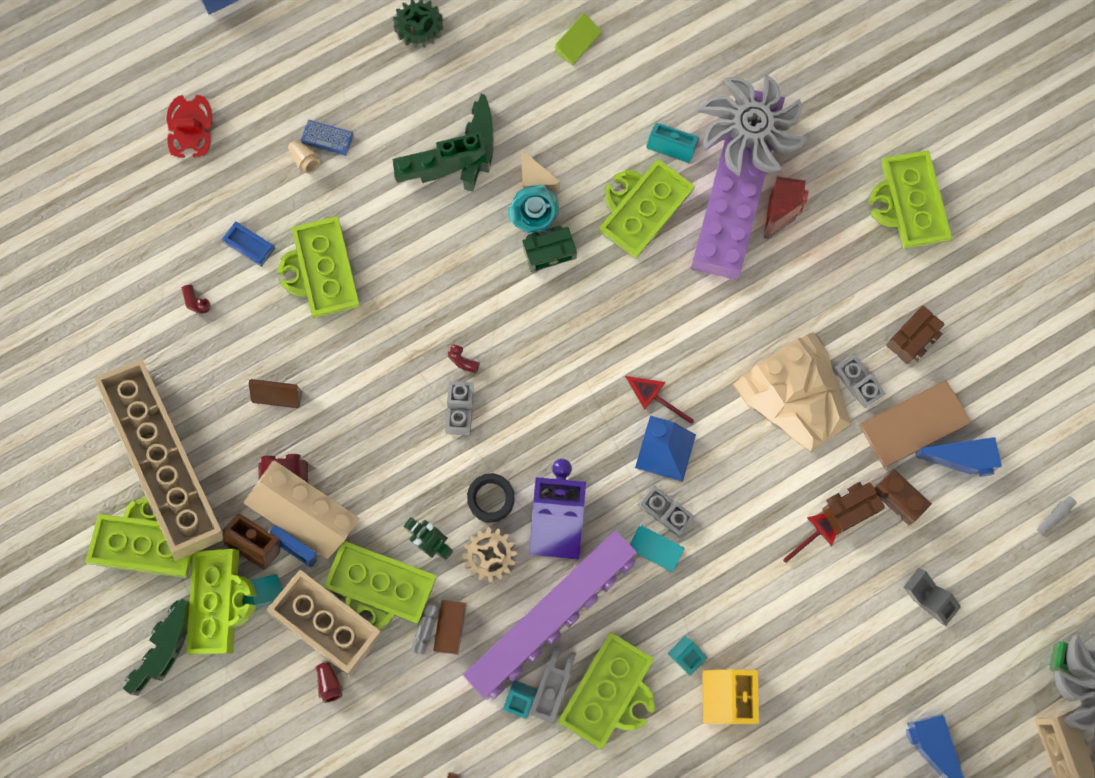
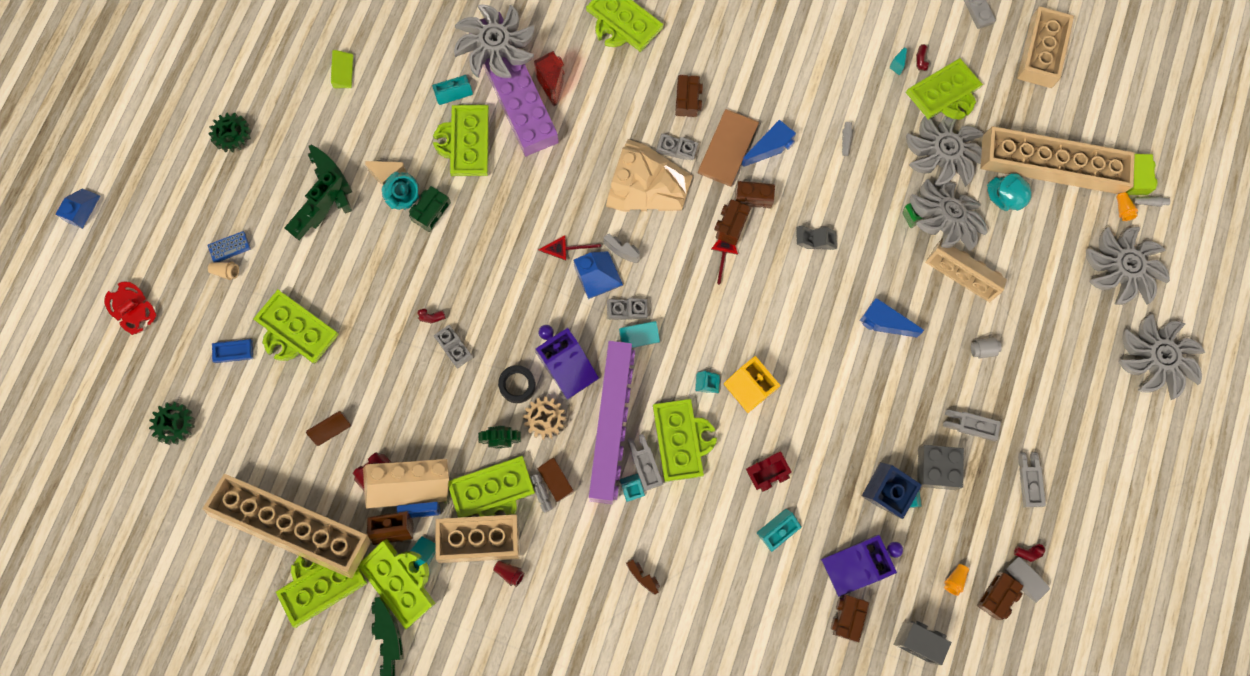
camera: 45 degrees left, 0 degrees up
dark red arm [181,284,210,314] -> none
none -> dark green gear [149,402,195,445]
none -> light grey slope [604,233,640,264]

